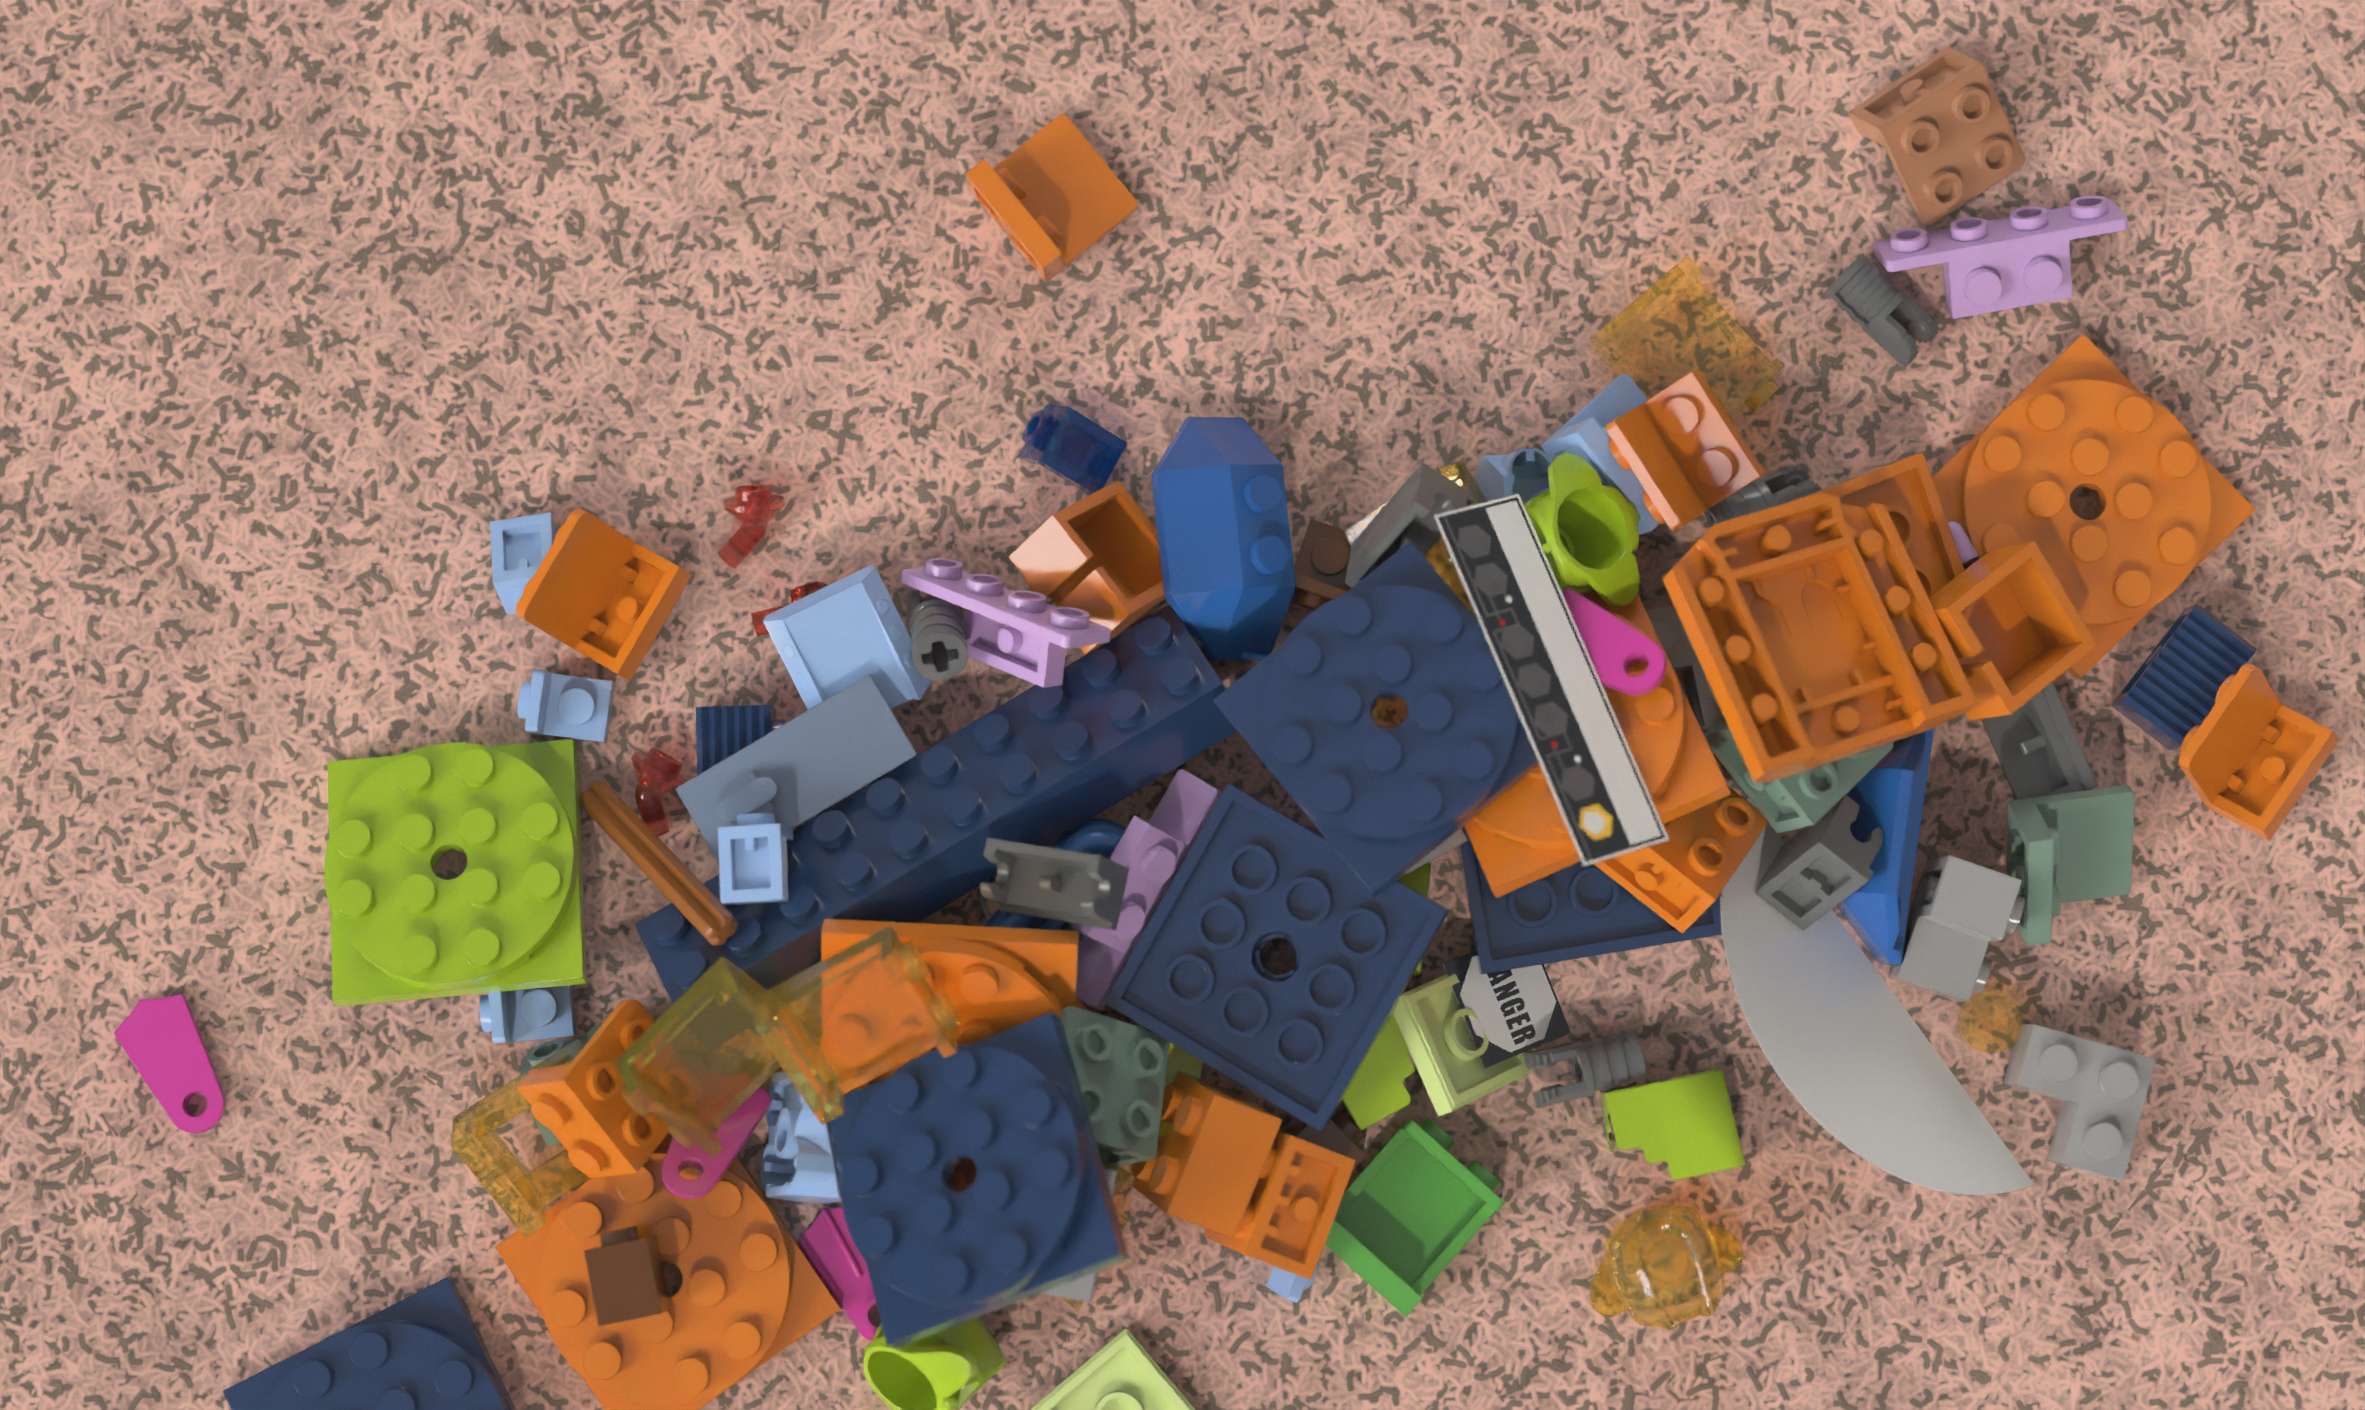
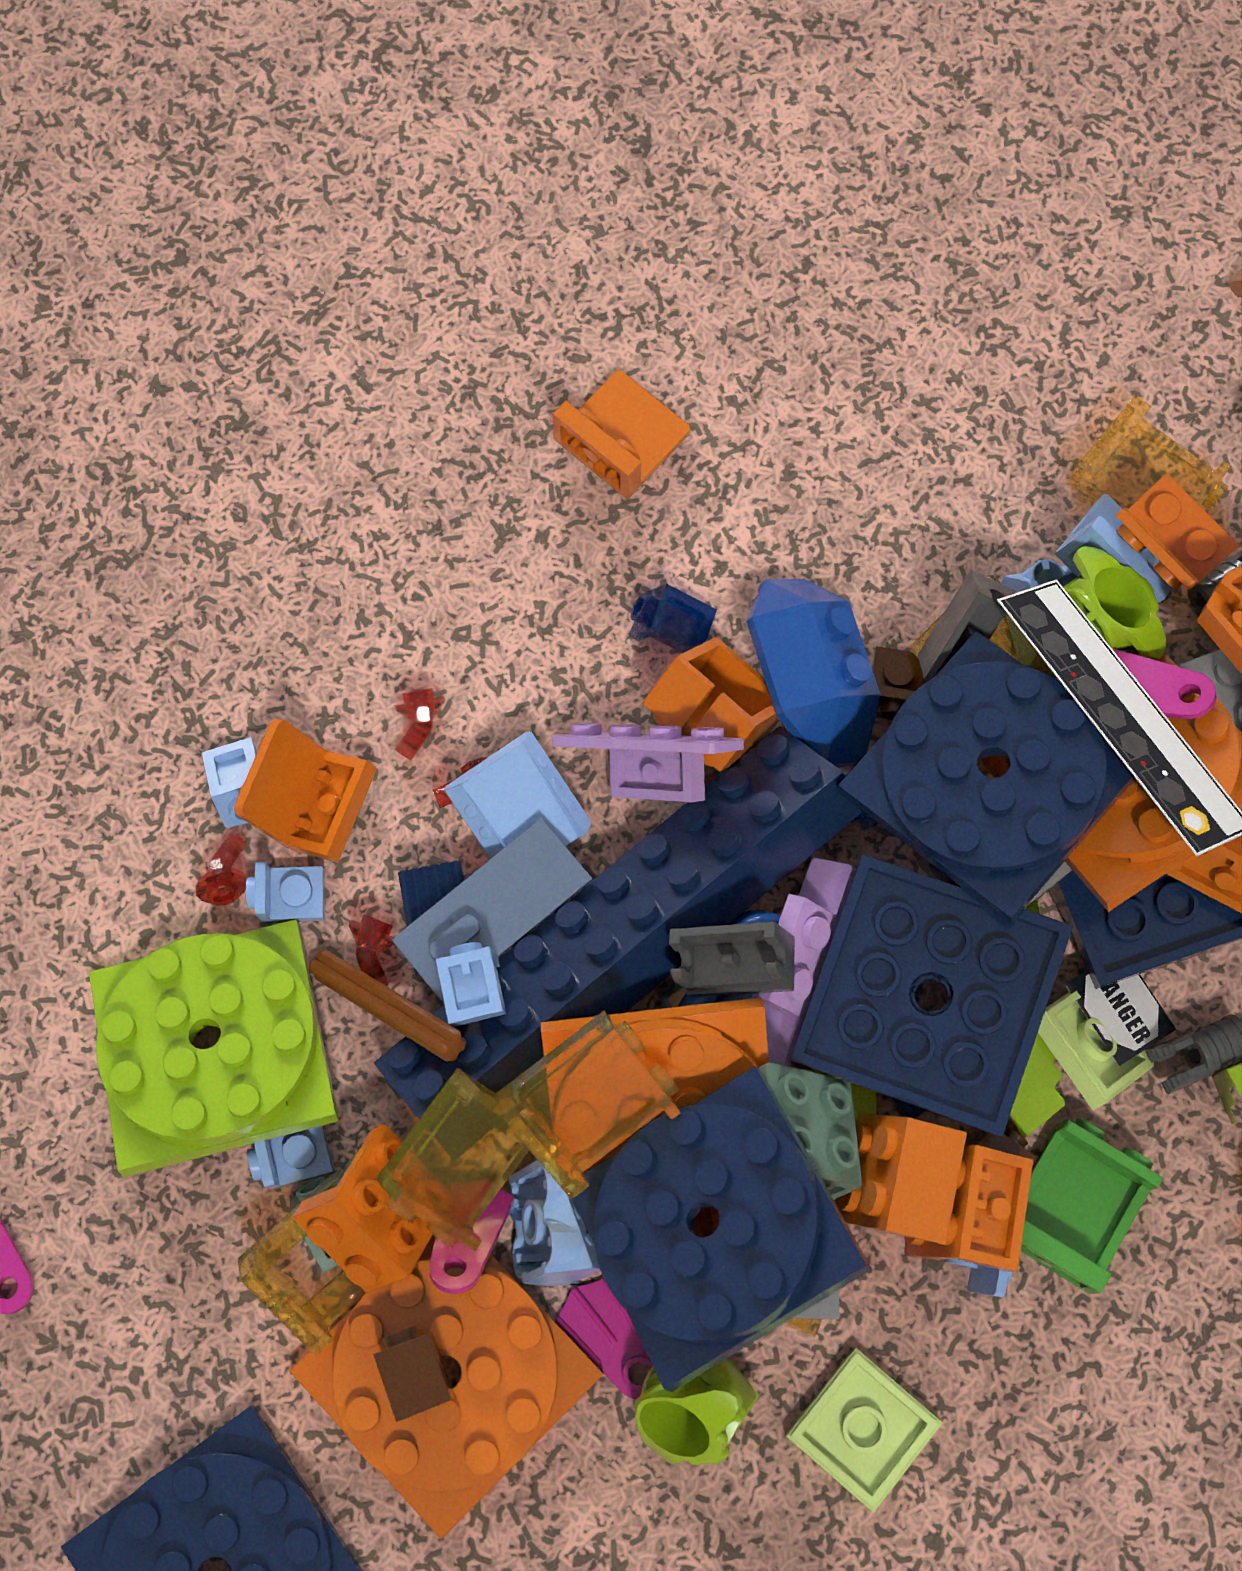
camera: 15 degrees left, 10 degrees down
dark grey hinge [906,590,968,680] -> none
none -> clear red plate [195,833,247,906]

